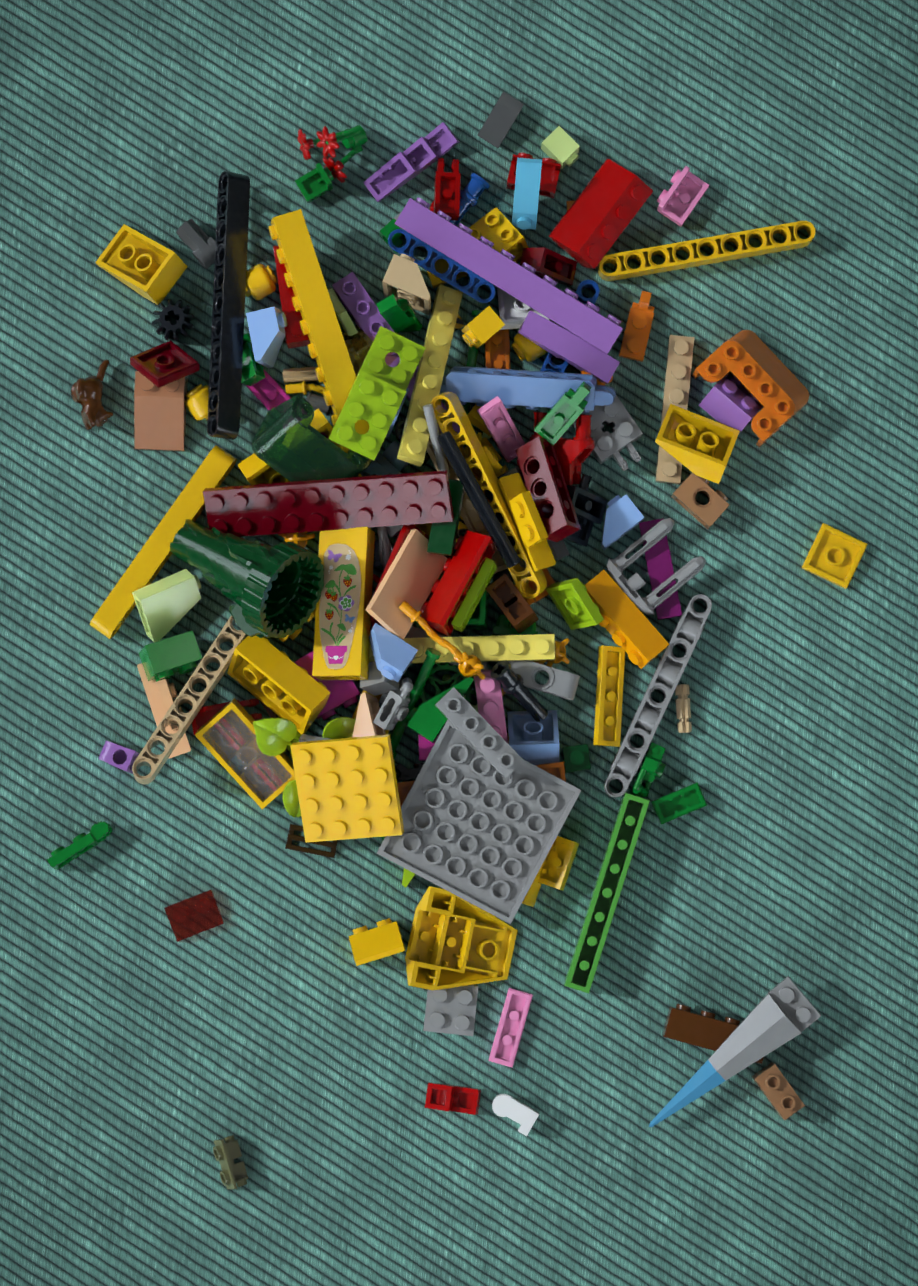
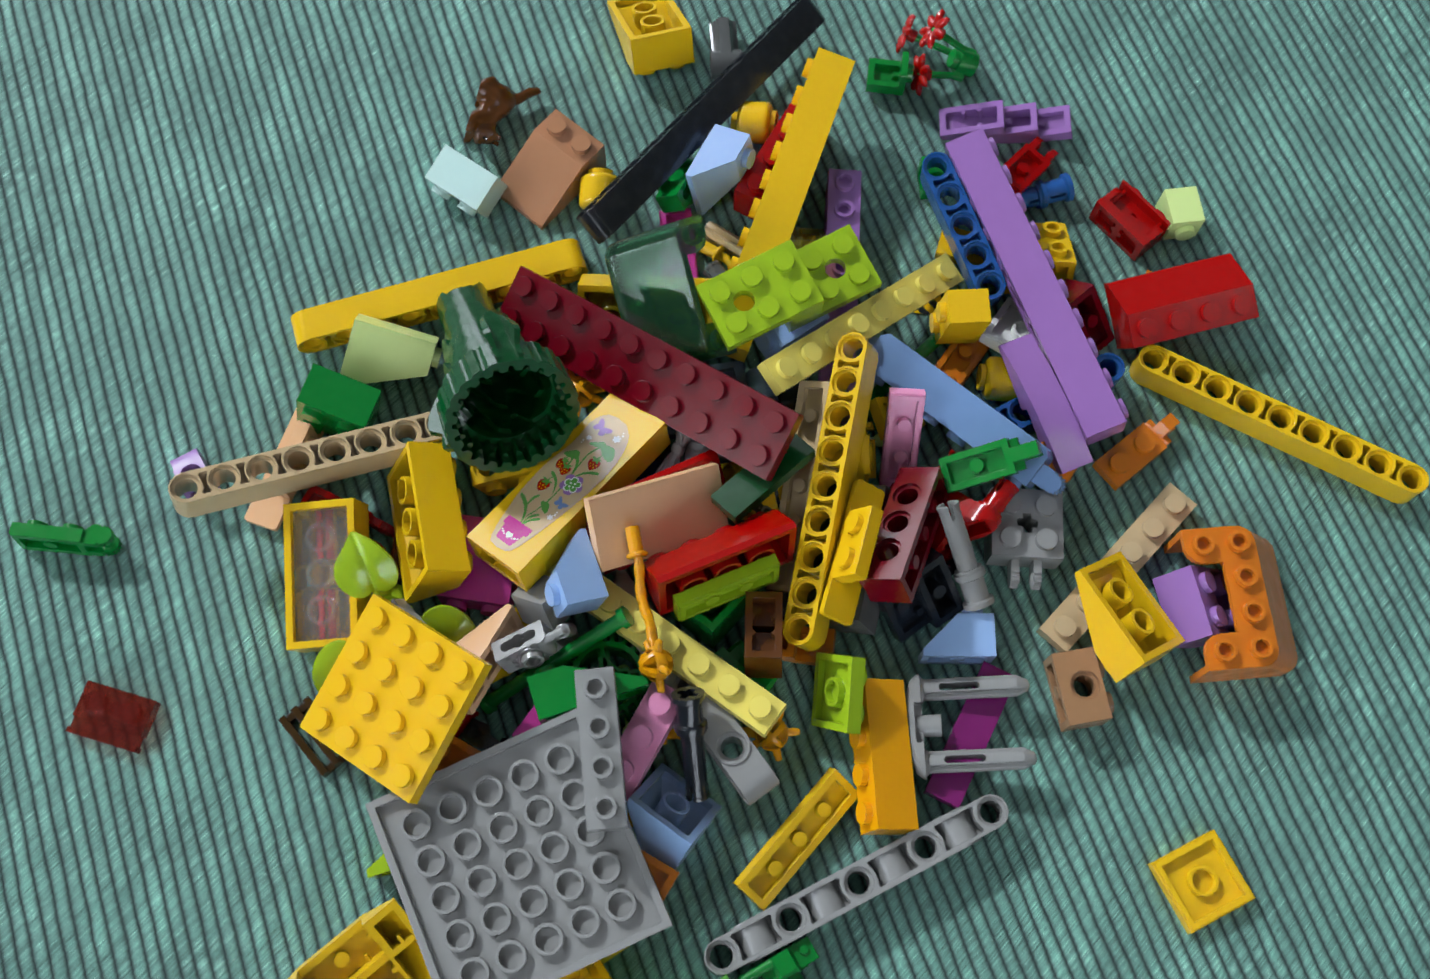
camera: 35 degrees right, 15 degrees down
dark red tile [130,340,200,388] -> none
black gear [152,299,195,341] -> none
yellowish green tile [328,288,358,337] -> none
yellow slope [348,918,406,966] -> none
green piece [376,294,422,333] -> none
tan slope [382,254,431,315] -> none
light grey bar [423,404,450,477] -> none
black axle [437,431,520,568] -> none
dark grey slope [477,91,524,148] -> none
medium azure slope [512,158,542,230] -> none
dark green brick [562,744,591,773] -> none
bright pink bracket [656,166,709,227] -> none
tan axle [675,684,692,733] -> none
none -> light aqua brick [425,144,508,218]
none -> light grey pin [936,500,995,611]

